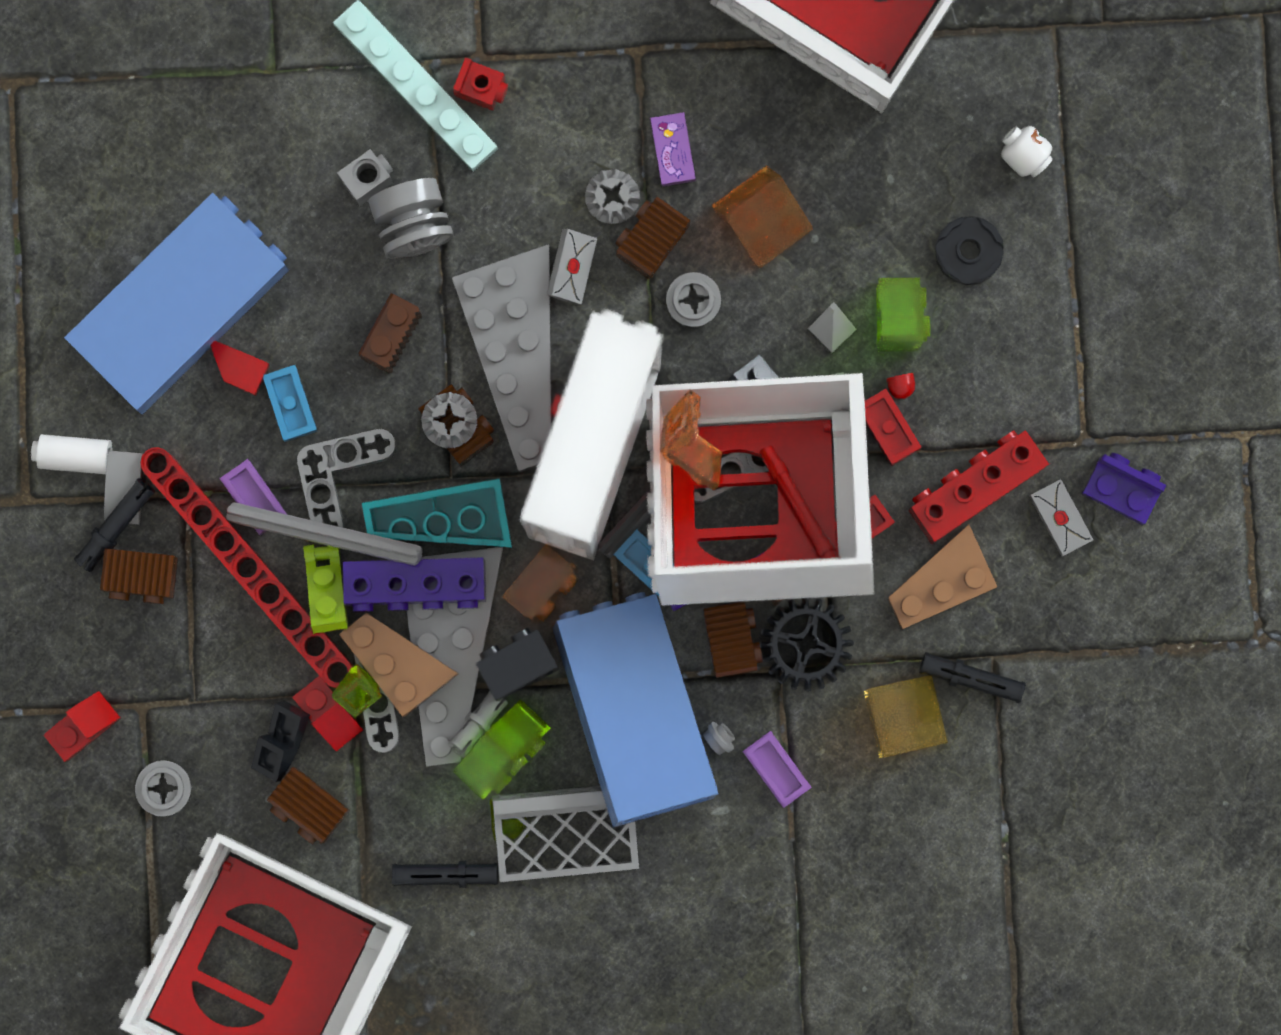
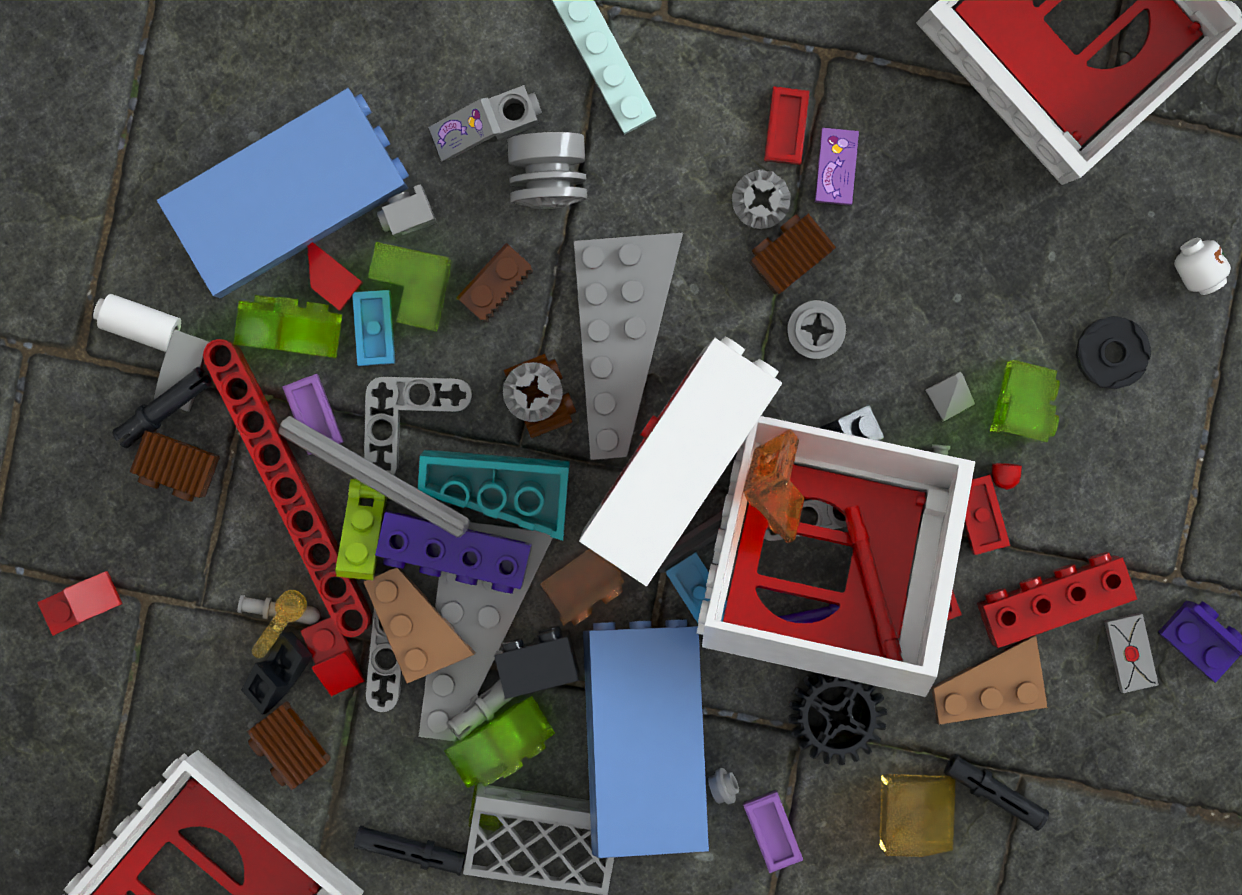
camera: 10 degrees right, 5 degrees up
light grey gear [135,761,192,816] -> none
clear neon green slope [332,664,381,718] -> none
red brick [453,57,508,111] -> none
light grey tile [547,229,597,305] -> none
reddish brown brick [703,601,763,678] -> none
clear orange bracket [712,166,813,268] -> none
none -> clear neon green brick [233,295,342,358]
none -> light grey piece [237,595,320,625]
none -> clear yellow piece [252,590,307,658]
none -> clear neon green brick [368,242,452,332]
none -> light grey brick [377,184,437,239]
none -> light grey tile [428,98,501,161]
none -> red tile [764,86,810,165]

